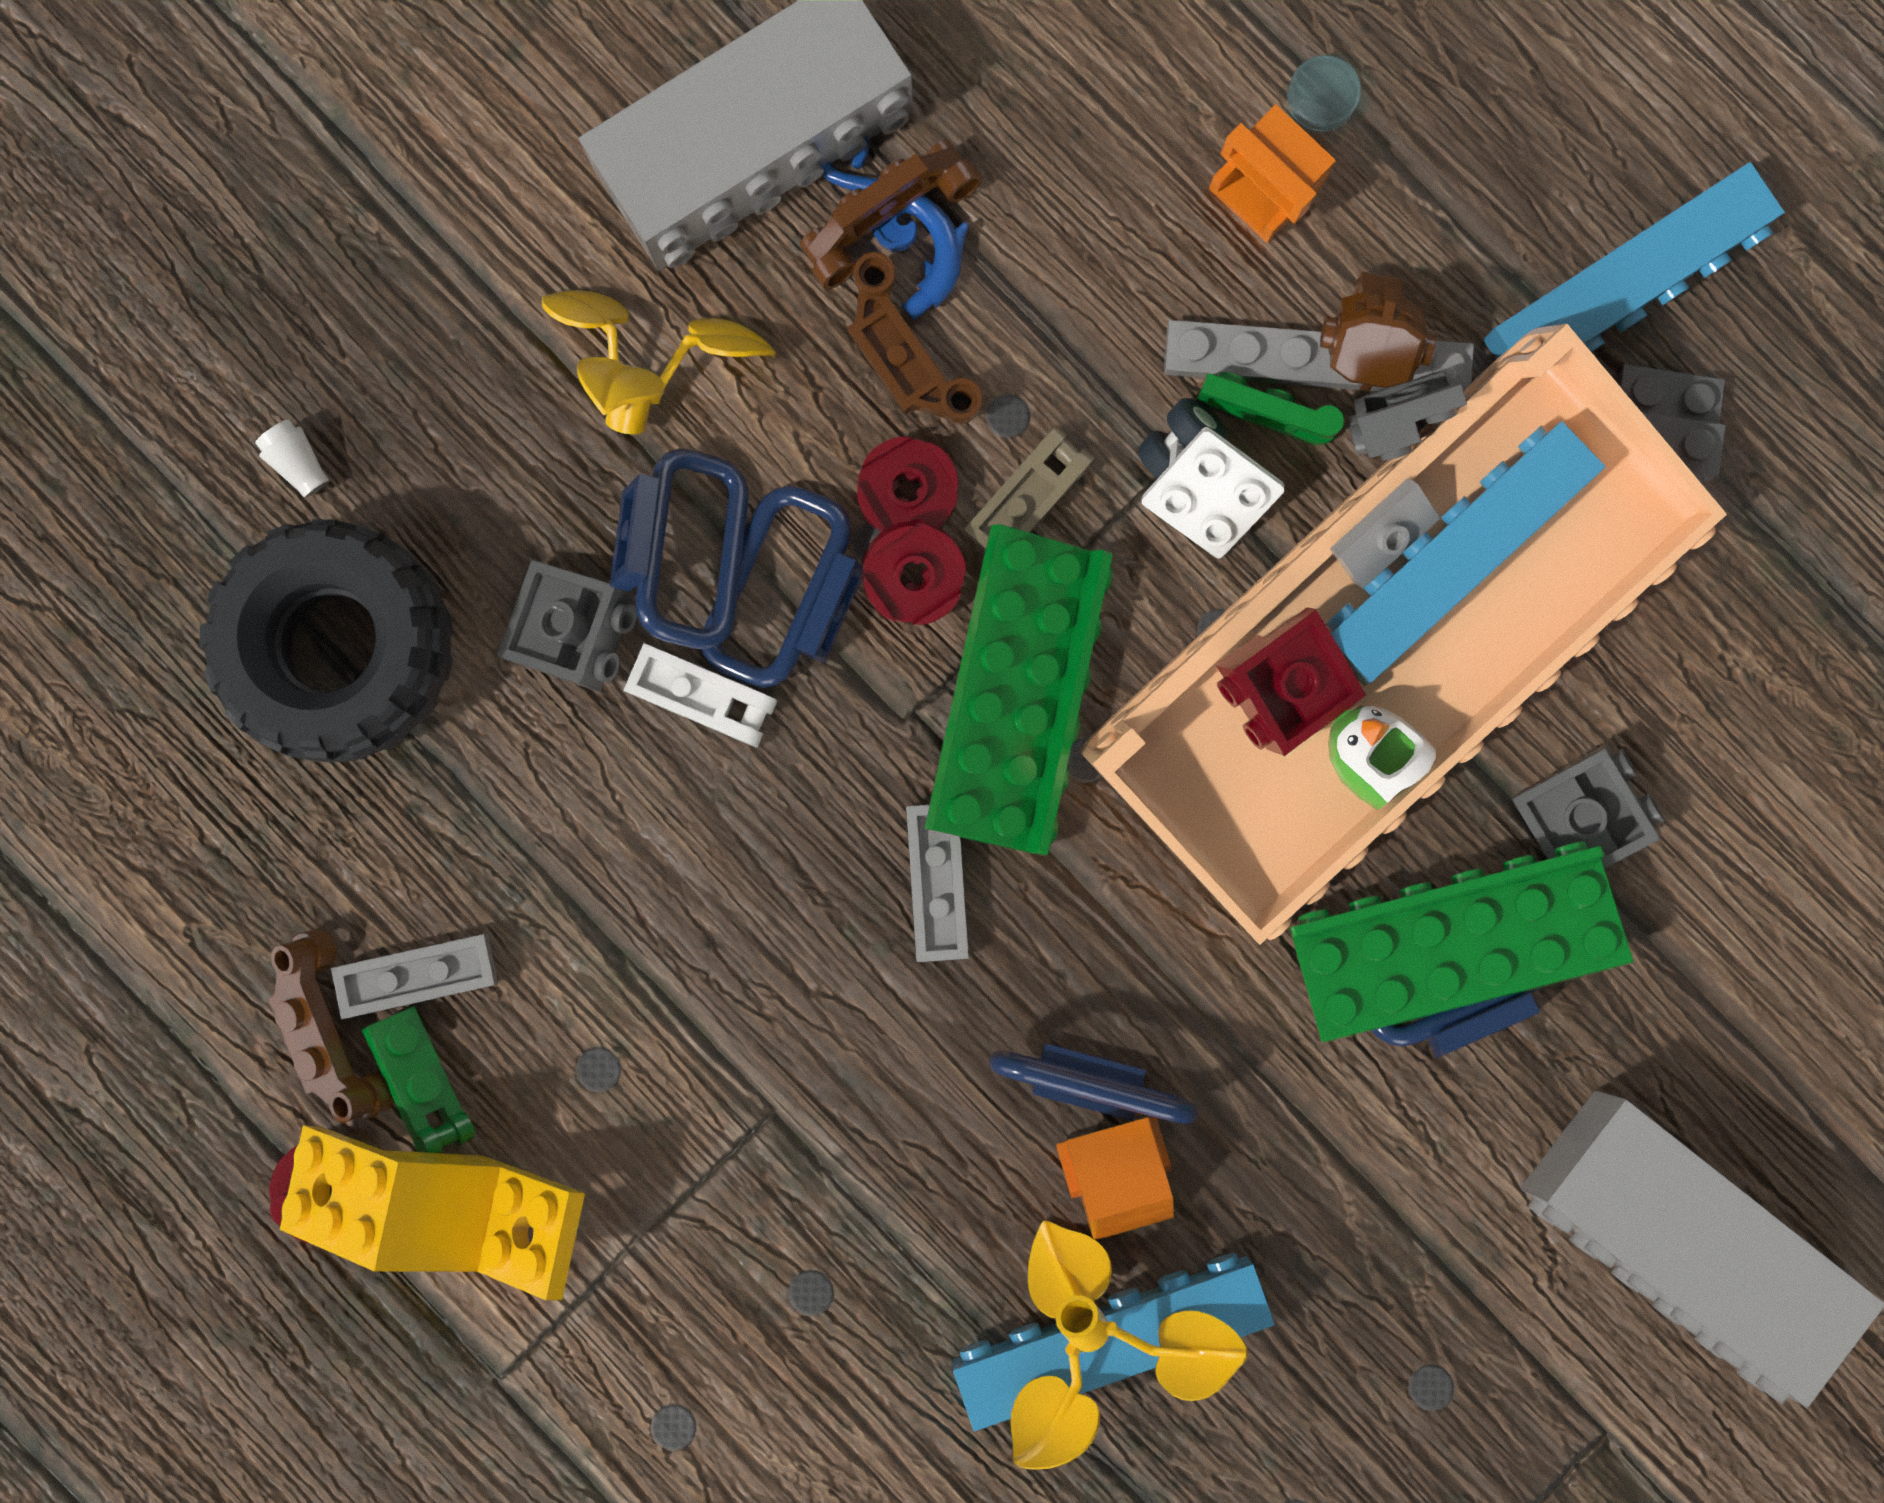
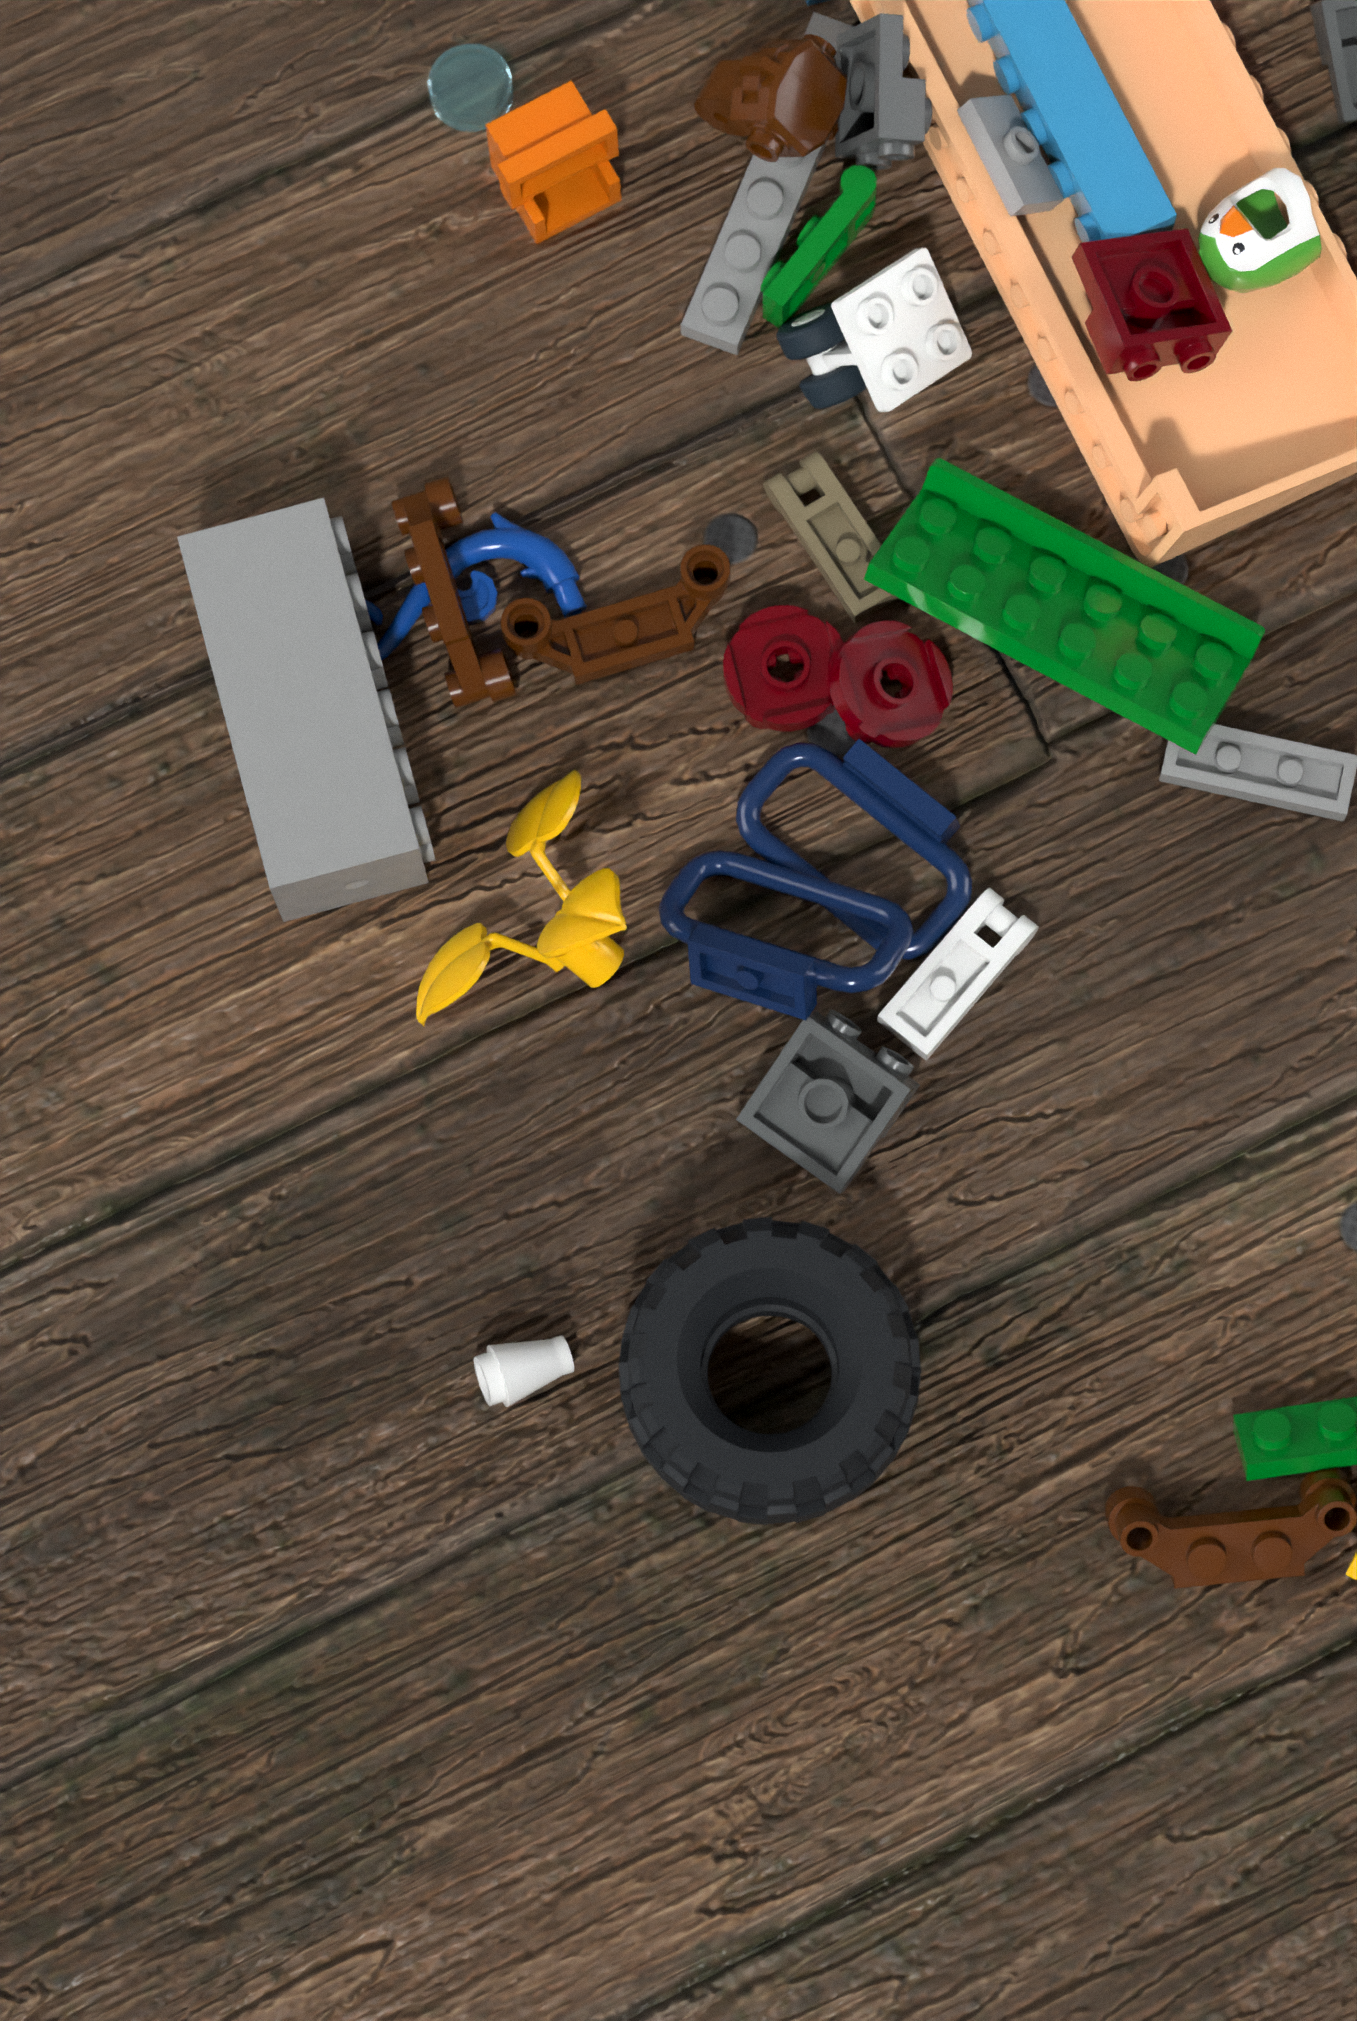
camera: 70 degrees left, 10 degrees down
light grey plate [331,934,498,1019] -> none

